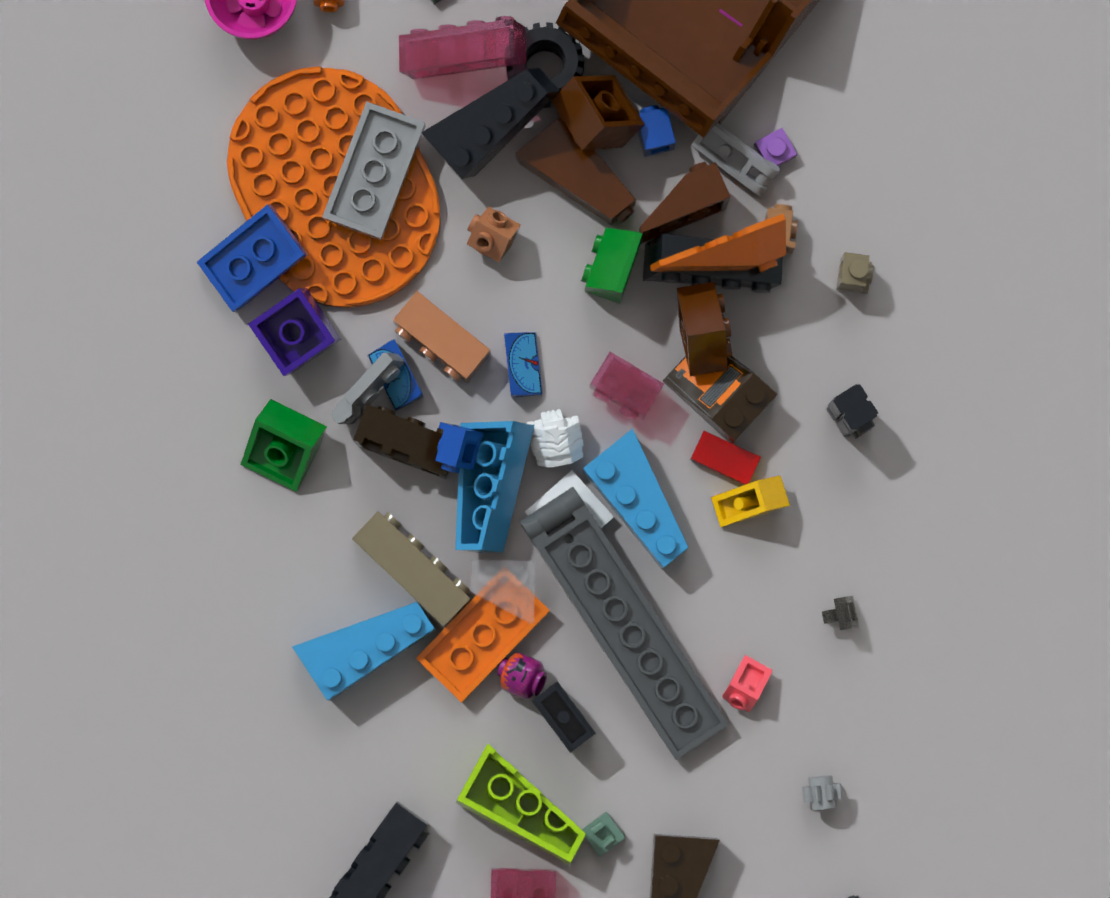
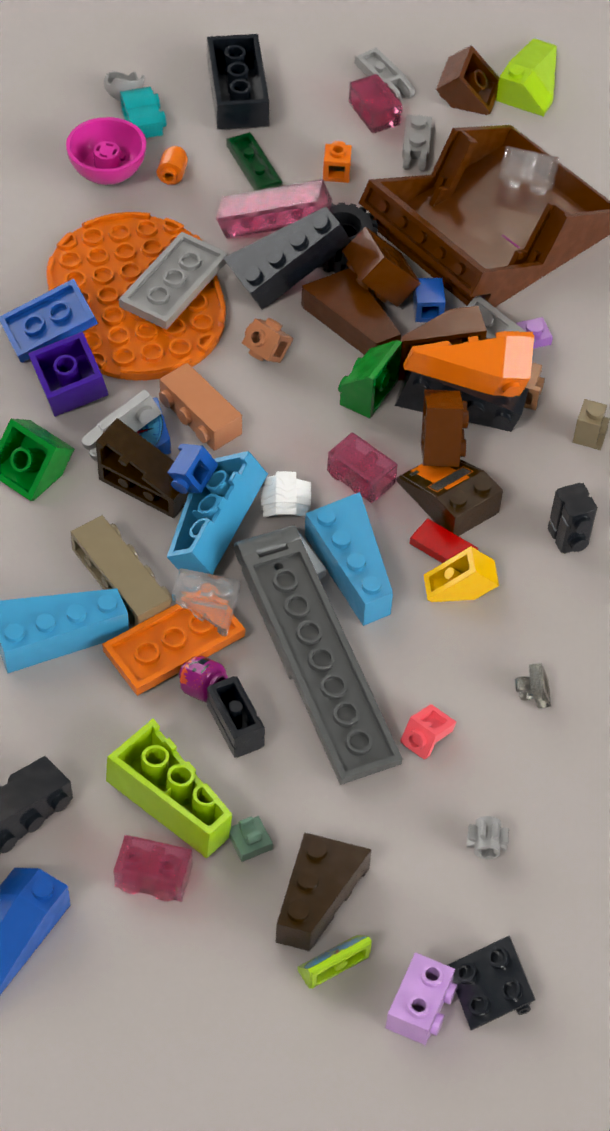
camera: 10 degrees right, 30 degrees down
slope [504,332,542,398] -> none

